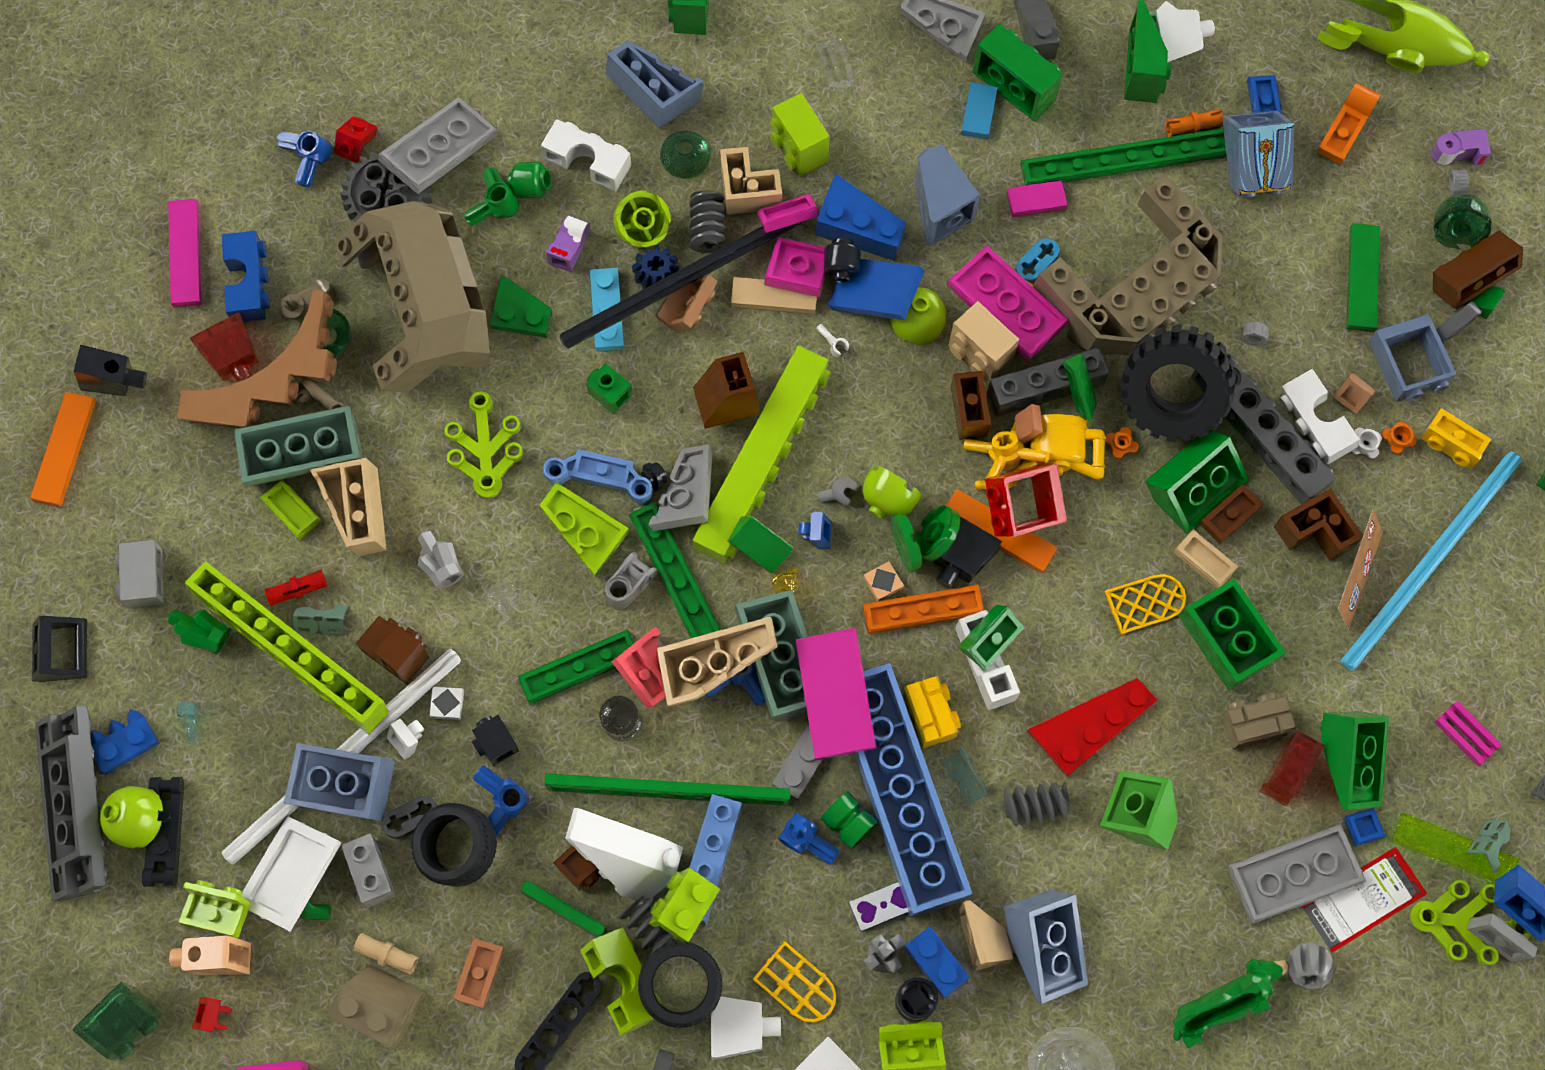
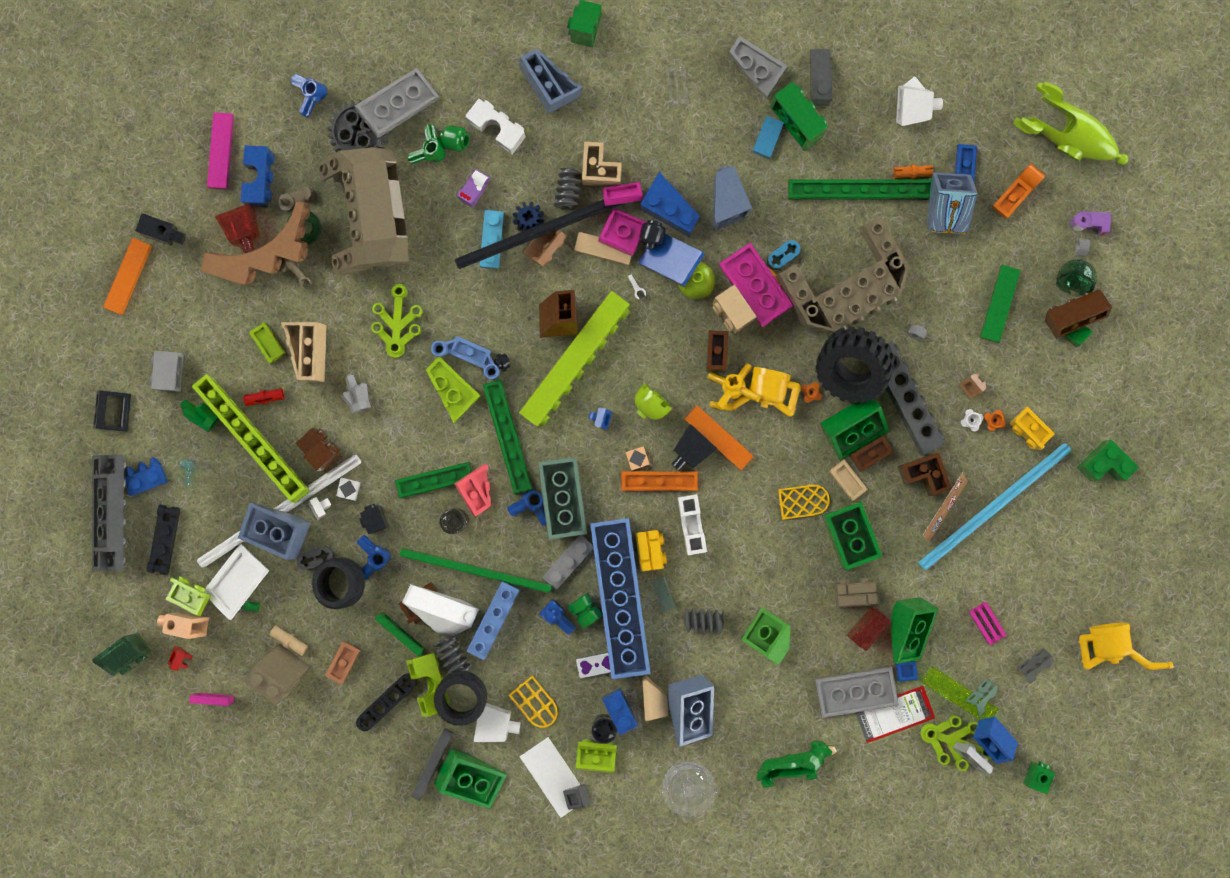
camera: 20 degrees right, 15 degrees up
lime cylinder [100,786,163,848] -> none
sand green brick [234,405,362,487] -> none
sand green piece [293,605,348,636] -> none
red bracket [334,116,377,163] -> none
light grey brick [341,833,397,908] -> none
green wing [490,276,552,338] -> none
green brick [586,363,633,414] -> none
light grey piece [605,552,658,610] -> none
lime cylinder [613,190,671,248] -> none
light grey wing [649,444,713,531] -> none
lime bracket [649,868,720,942] -> none
tan wedge [657,617,777,707] -> none
clear green piece [660,130,710,179] -> none
green slope [727,516,794,573] -> none
lime brick [770,93,830,177] -> none
clear yellow piece [771,566,799,594] -> none
dark pink tile [796,628,876,760] -> none
light grey piece [818,477,862,506] -> none
light grey rock [864,934,906,973] -> none
green tile [891,514,922,572] -> none
green tile [914,505,960,561] -> none
green slope [958,605,1025,671] -> none
red window [985,464,1067,537] -> none
dark grey brick [987,348,1109,417] -> none
dark pink tile [1006,180,1067,217] -> none
nougat tile [1015,404,1043,444] -> none
red wing [1027,678,1158,777] -> none
green slope [1063,354,1097,421] -> none
green slope [1124,0,1172,103] -> none
white arch [1280,369,1360,464] -> none
light grey piece [1287,942,1335,990] -> none
sand blue window [1369,314,1457,401] -> none
dark grey beam [1436,301,1482,344] -> none

